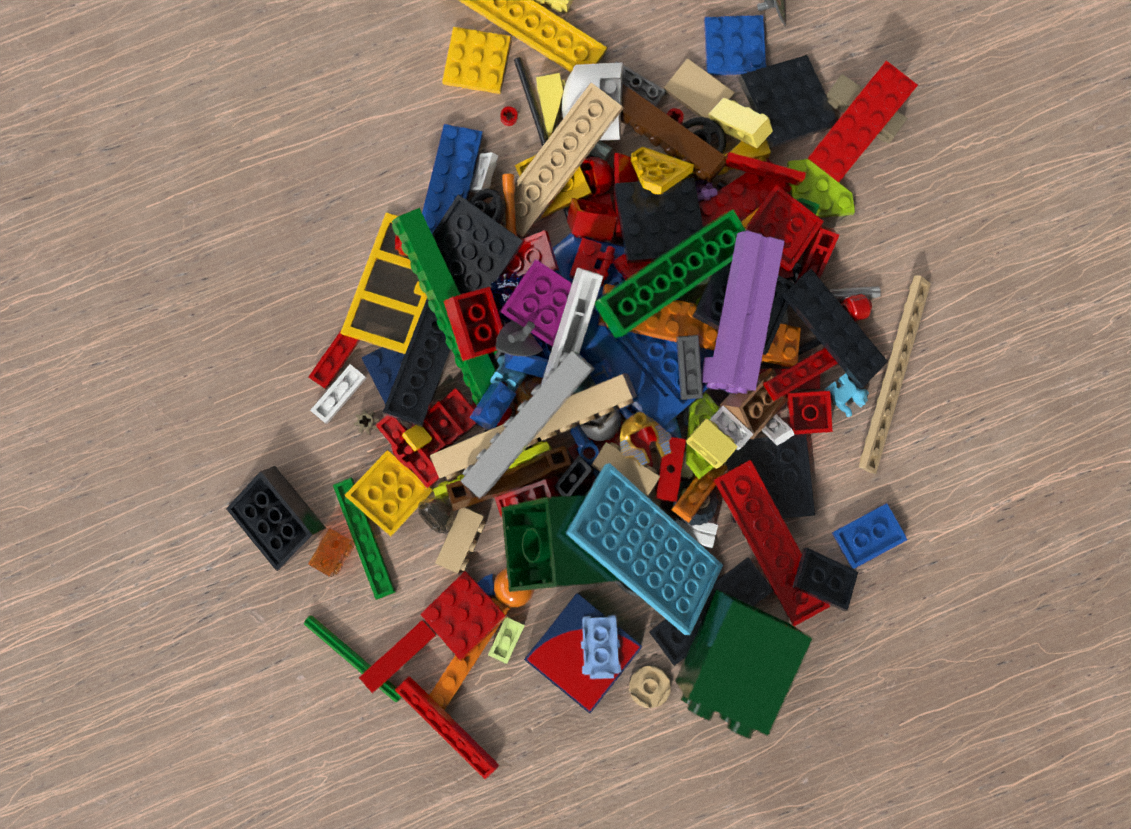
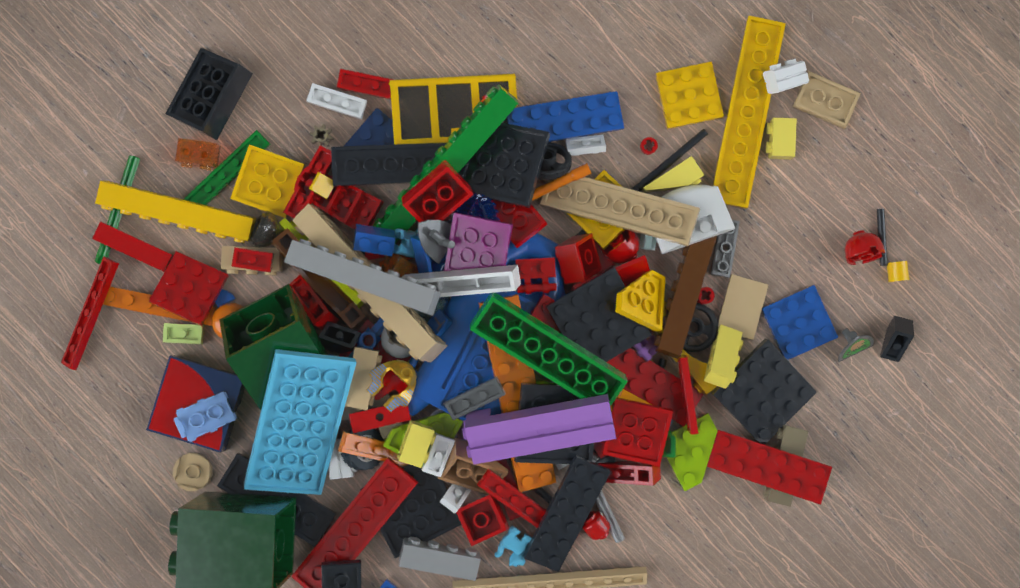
camera: 65 degrees right, 5 degrees up
none -> yellow brick [95,180,256,243]
none -> red plate [231,247,274,273]
none -> light grey brick [399,537,481,581]

